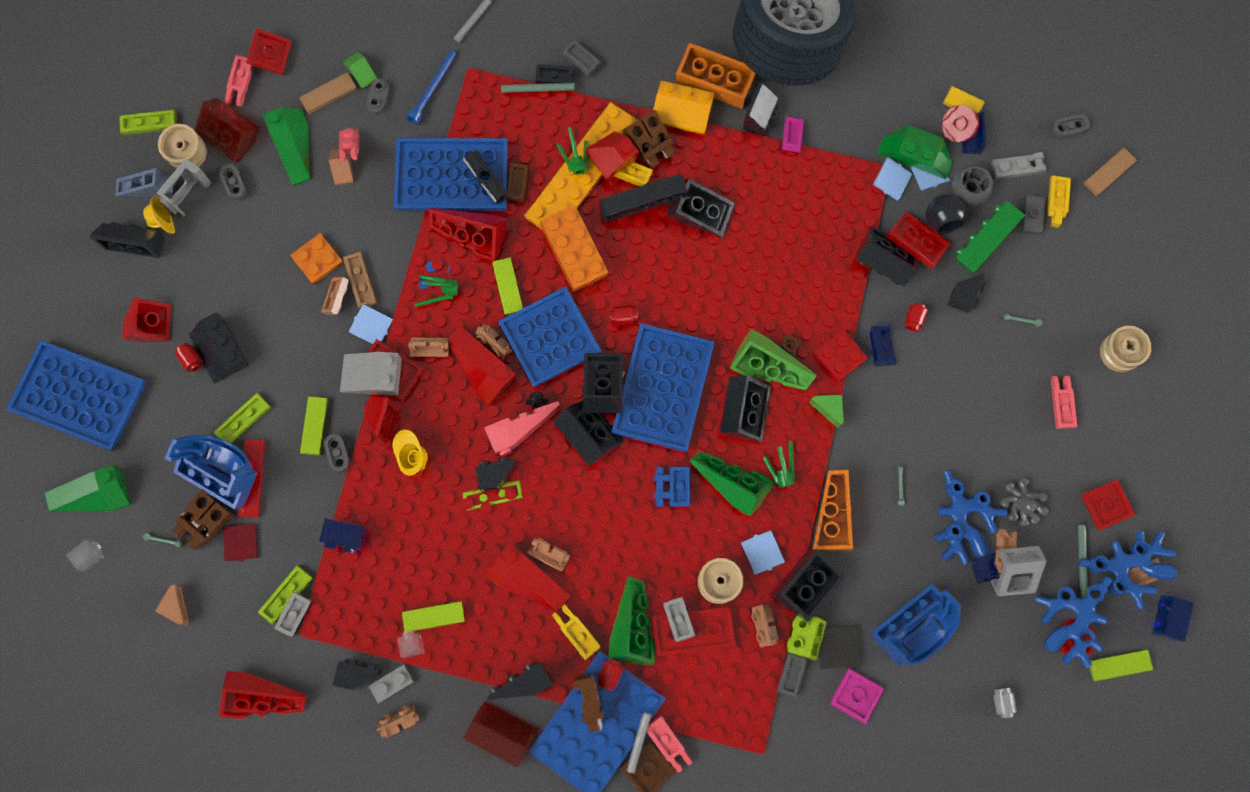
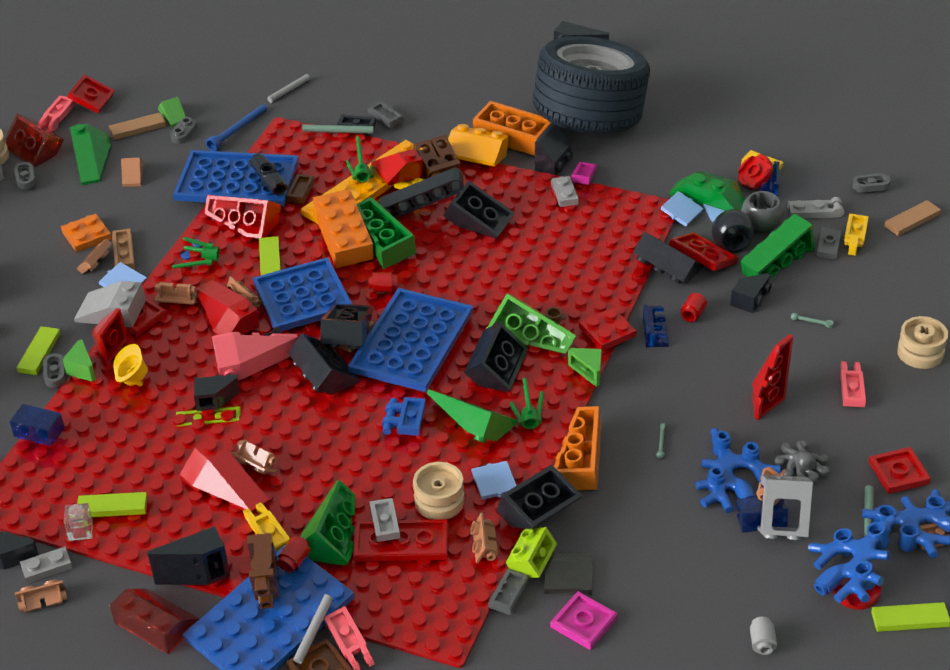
camera: 10 degrees right, 35 degrees down
coral hinge [339,128,359,162] -> none
blue piece [871,584,961,667] -> none
none -> bright green slope [63,339,96,381]
none -> green wedge [357,197,416,270]
none -> light grey plate [551,176,578,207]
none -> red wedge [752,334,794,420]

